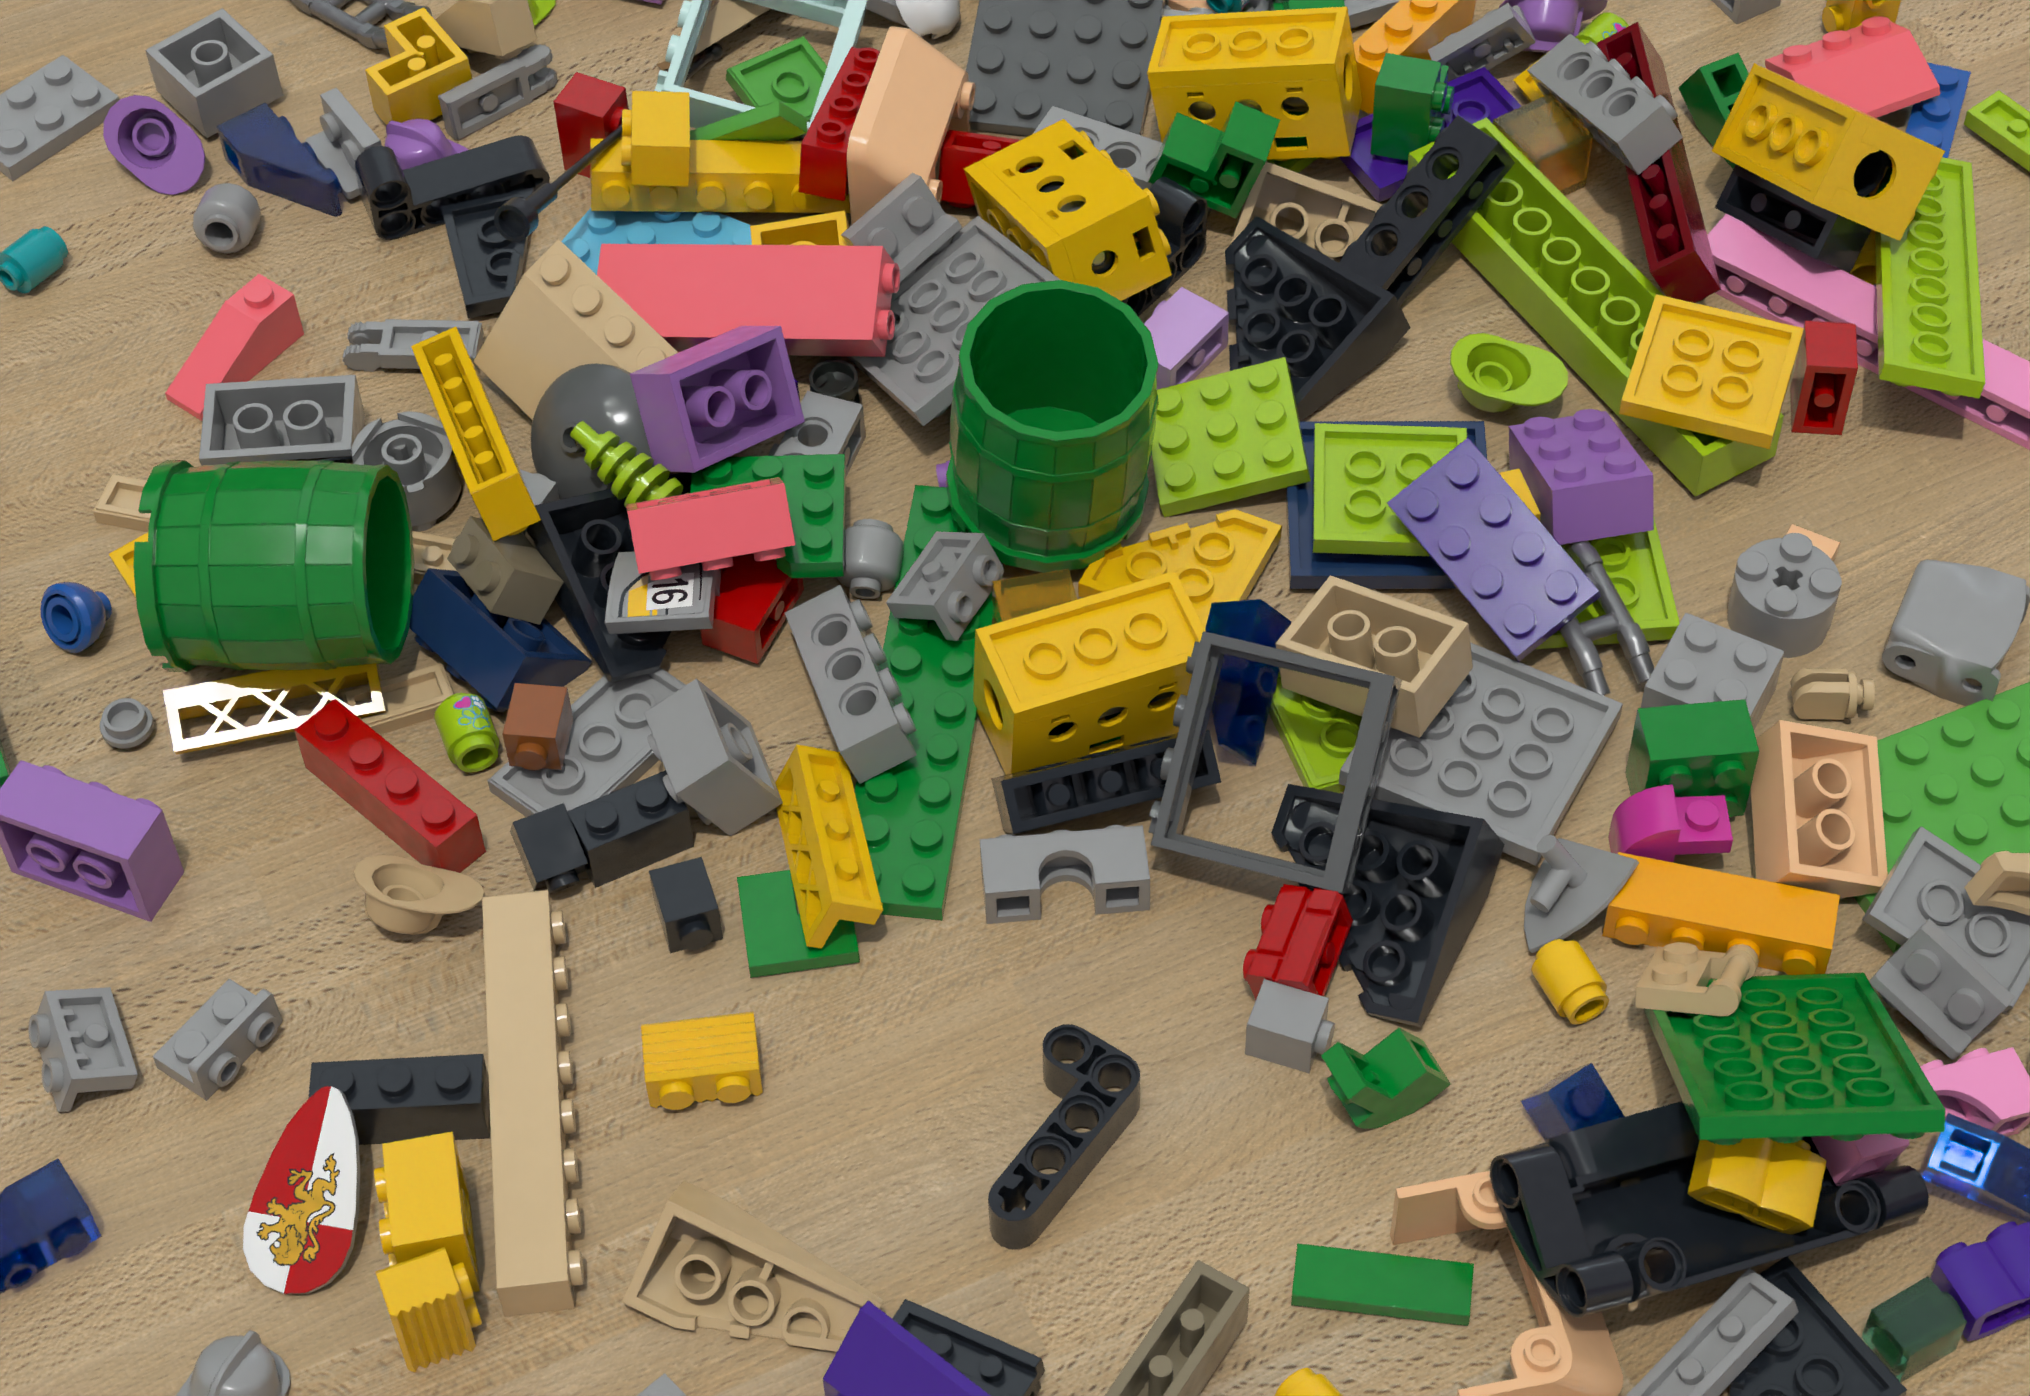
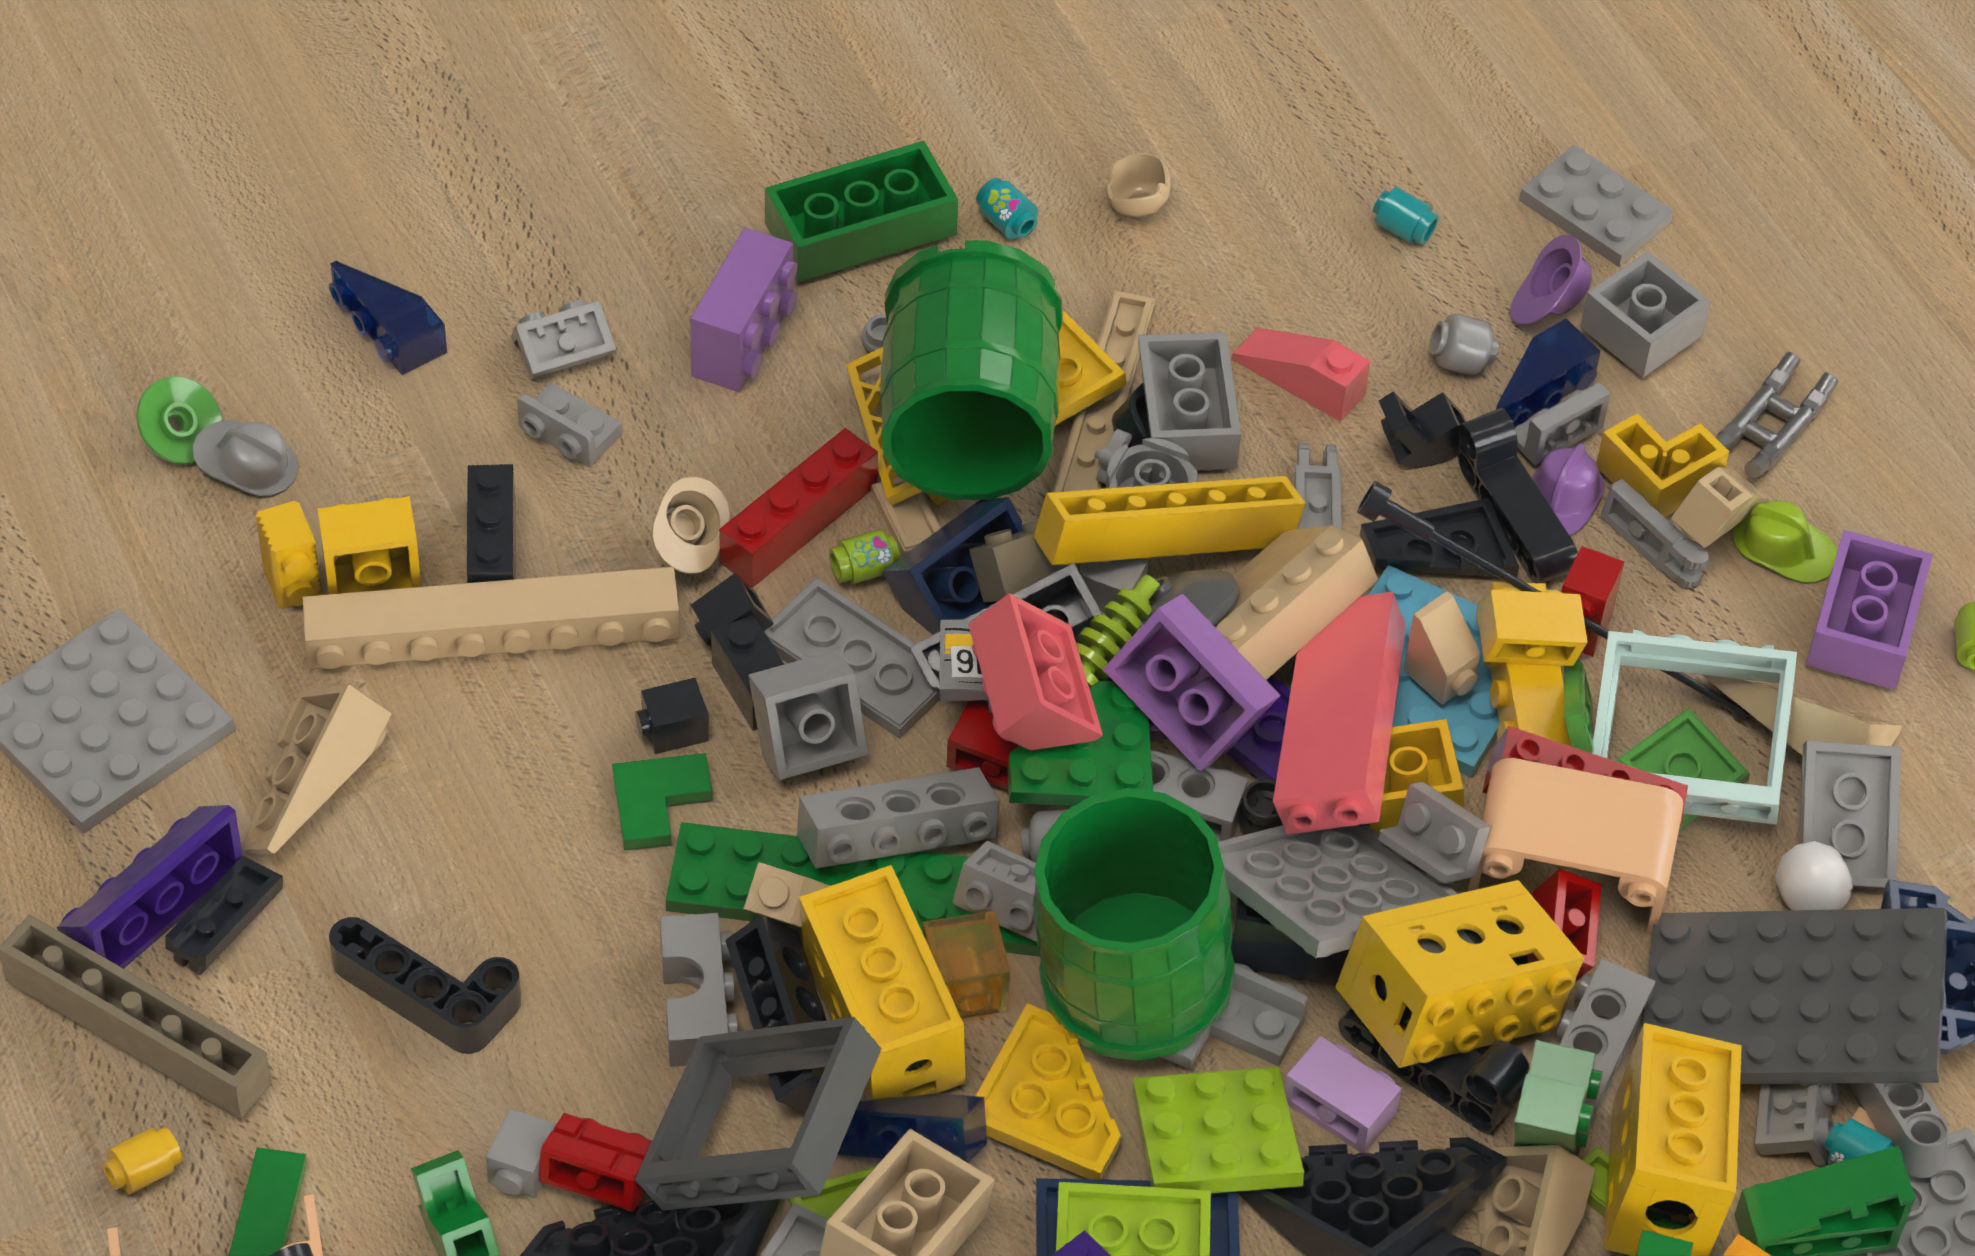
camera: 85 degrees right, 0 degrees up
shield [243,1086,360,1294] -> none
dark orange brick [502,683,573,770] -> none
yellow brick [641,1011,763,1110] -> none
yellow fence [775,744,883,949] -> none
none -> tan slope [743,862,830,928]
none -> black brick [1379,392,1466,469]
none -> tan slope [1403,591,1481,705]

